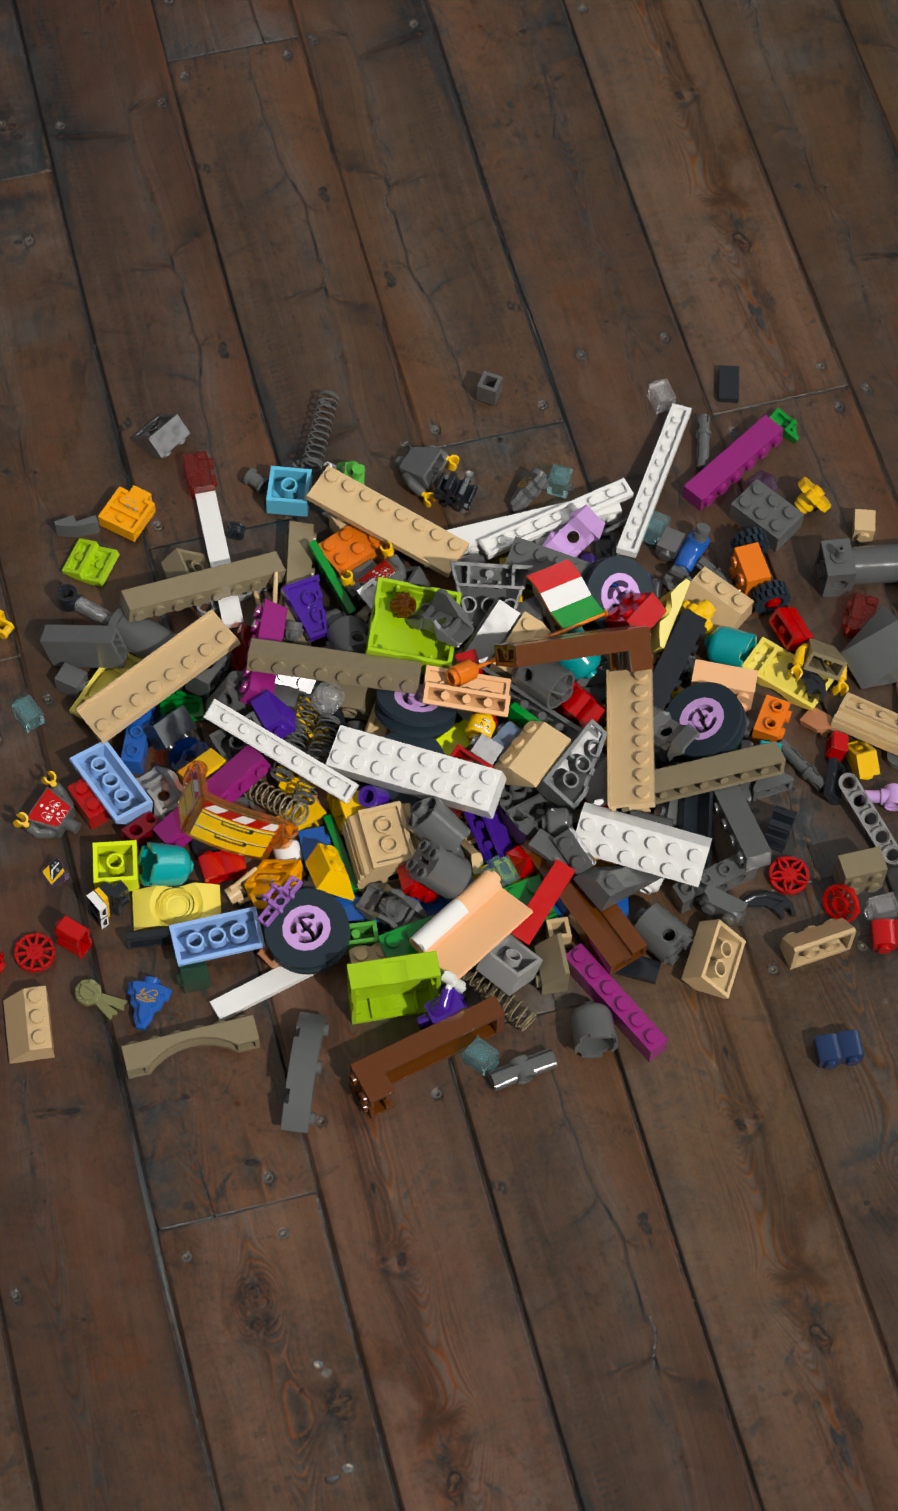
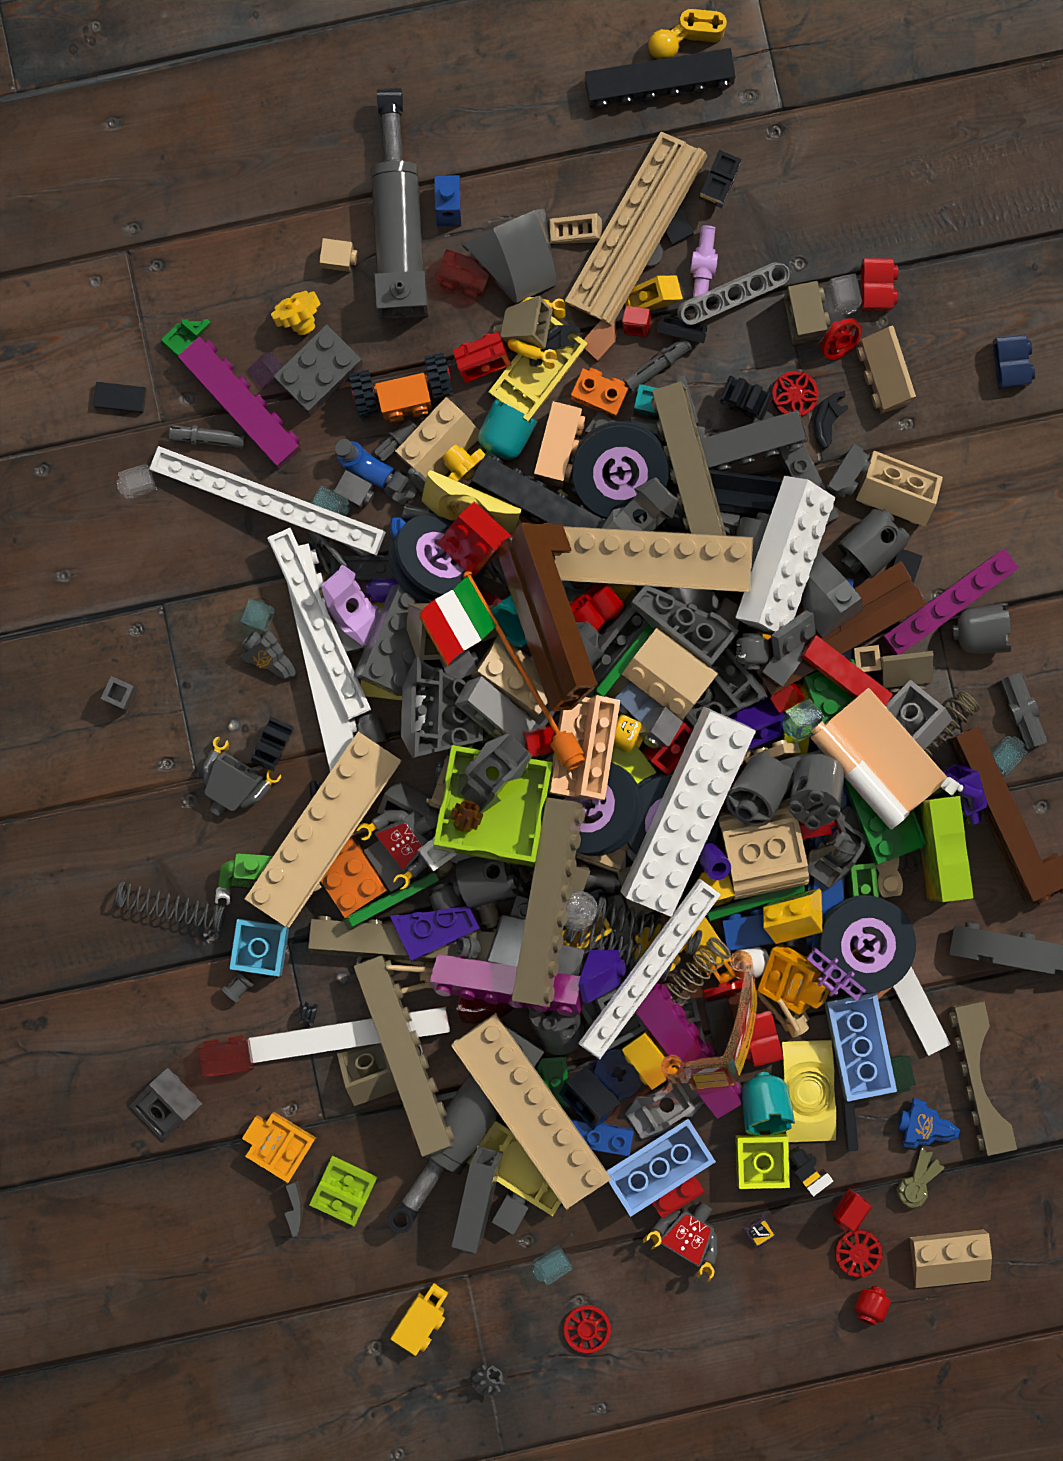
camera: 85 degrees left, 25 degrees up
dark red leg [121,811,161,850] -> none

